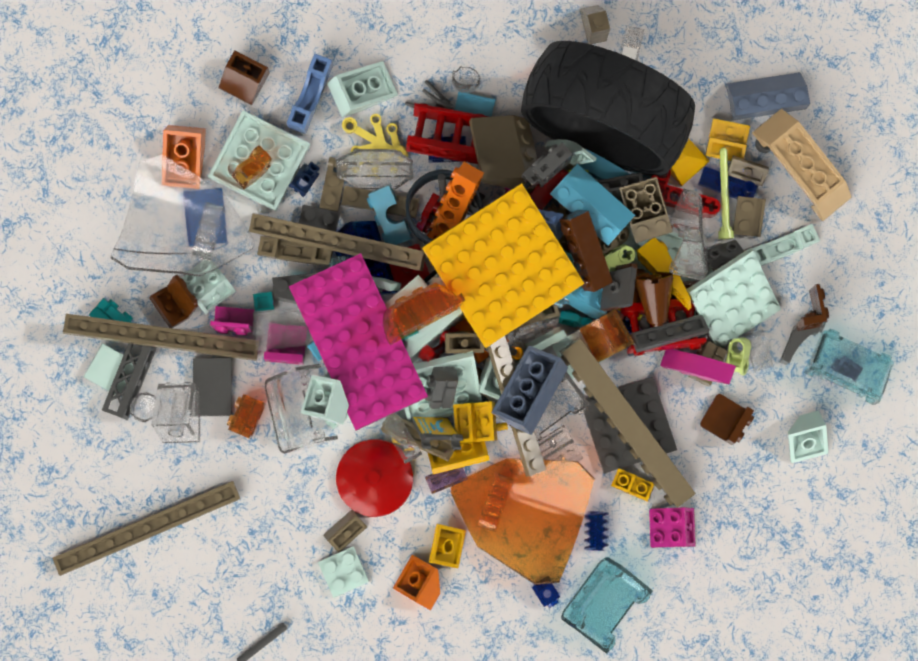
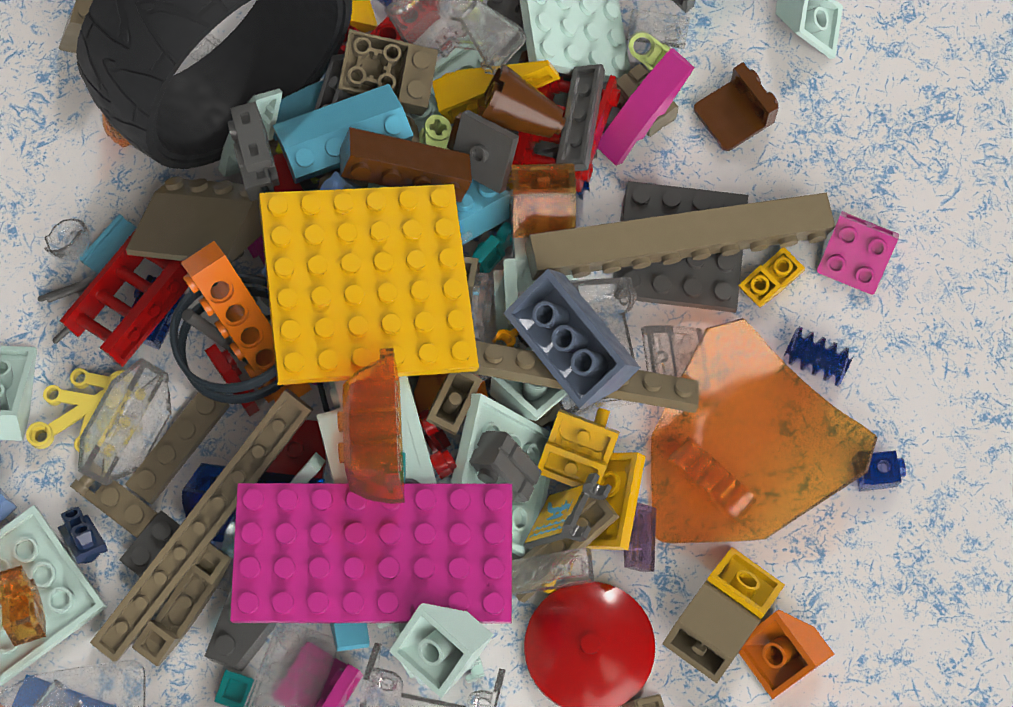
camera: 55 degrees left, 10 degrees down
medium azure arch [367,184,413,245] -> none
clear light blue windscreen [561,557,653,654] -> none
none -> dark tan slope [662,581,761,683]

